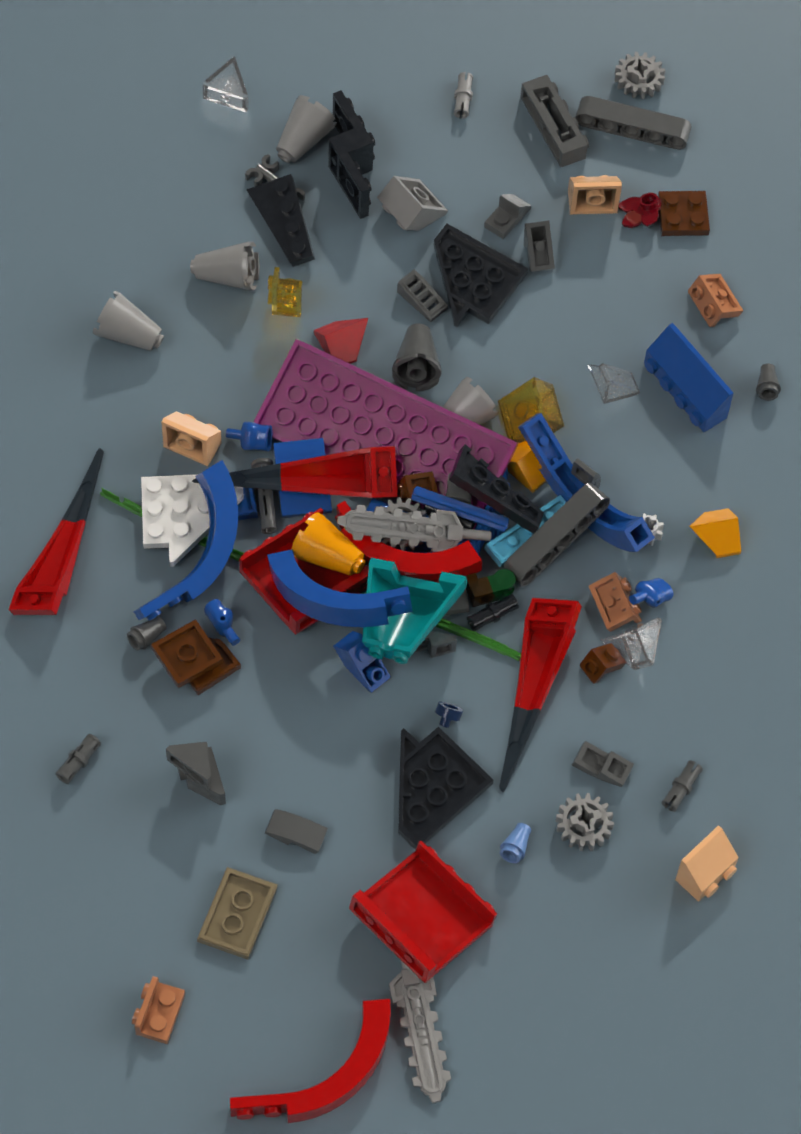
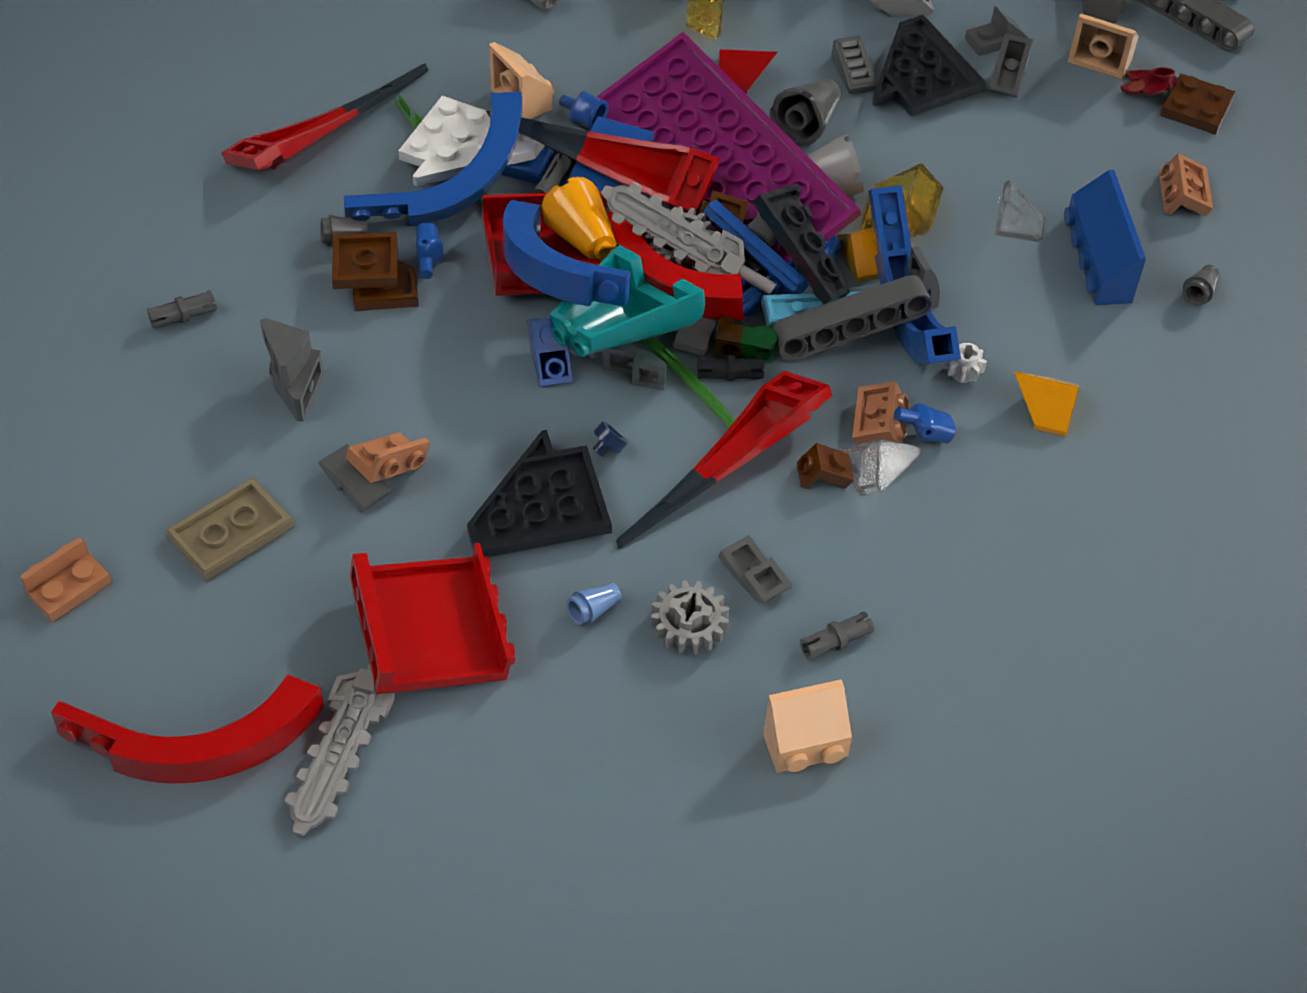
camera: 30 degrees right, 10 degrees down
none -> nougat bracket [345,432,431,483]

